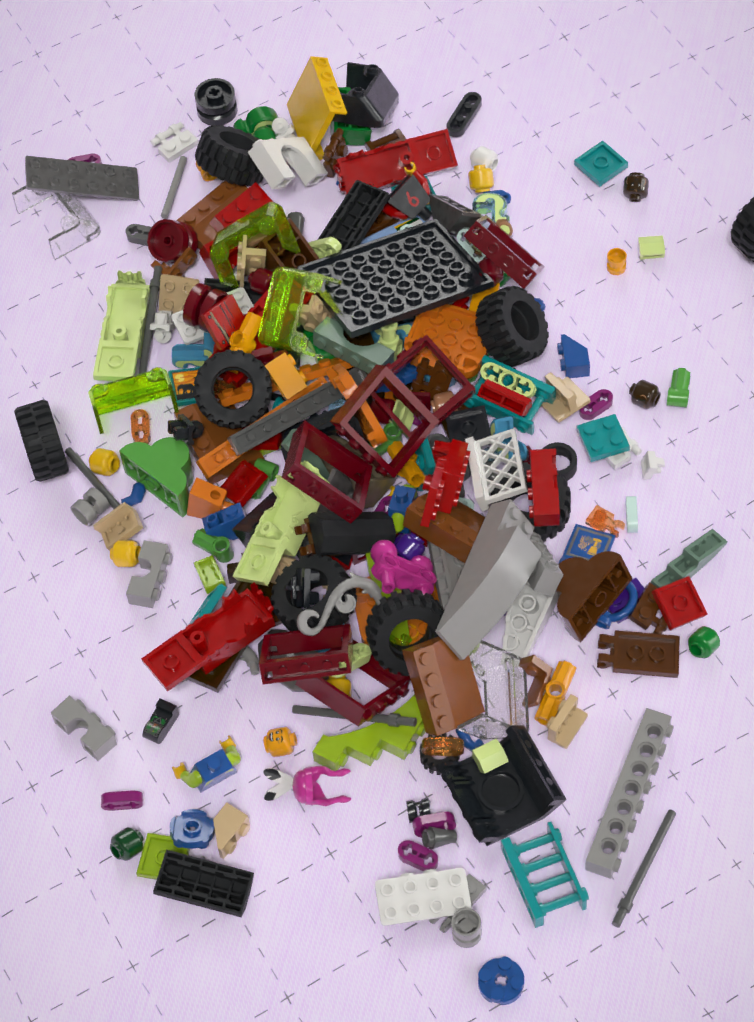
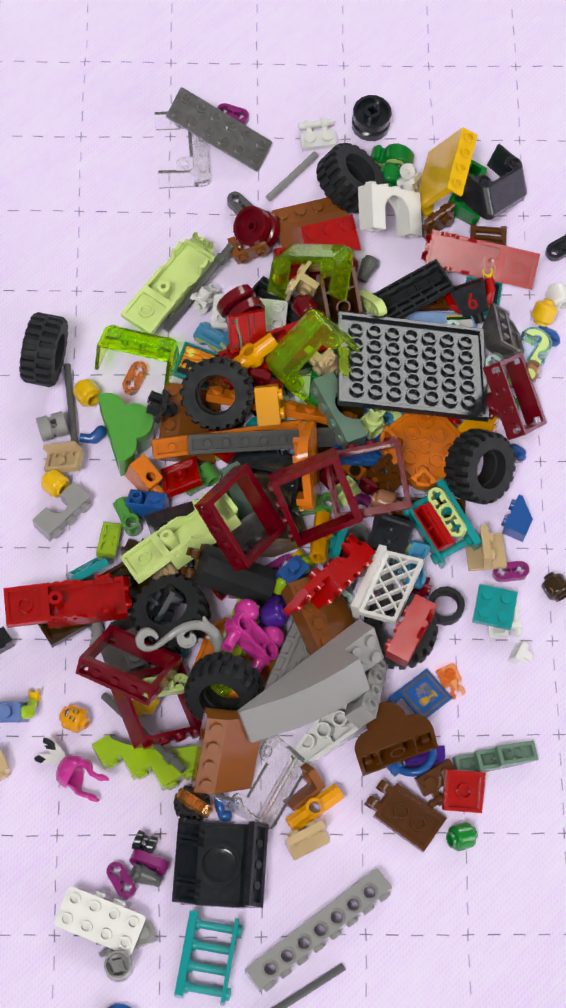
camera: 20 degrees right, 10 degrees up
tan bracket [158,274,200,314] -> none
yellowish green piece [472,738,509,774] -> none
light aqua beam [626,496,638,533] -> none

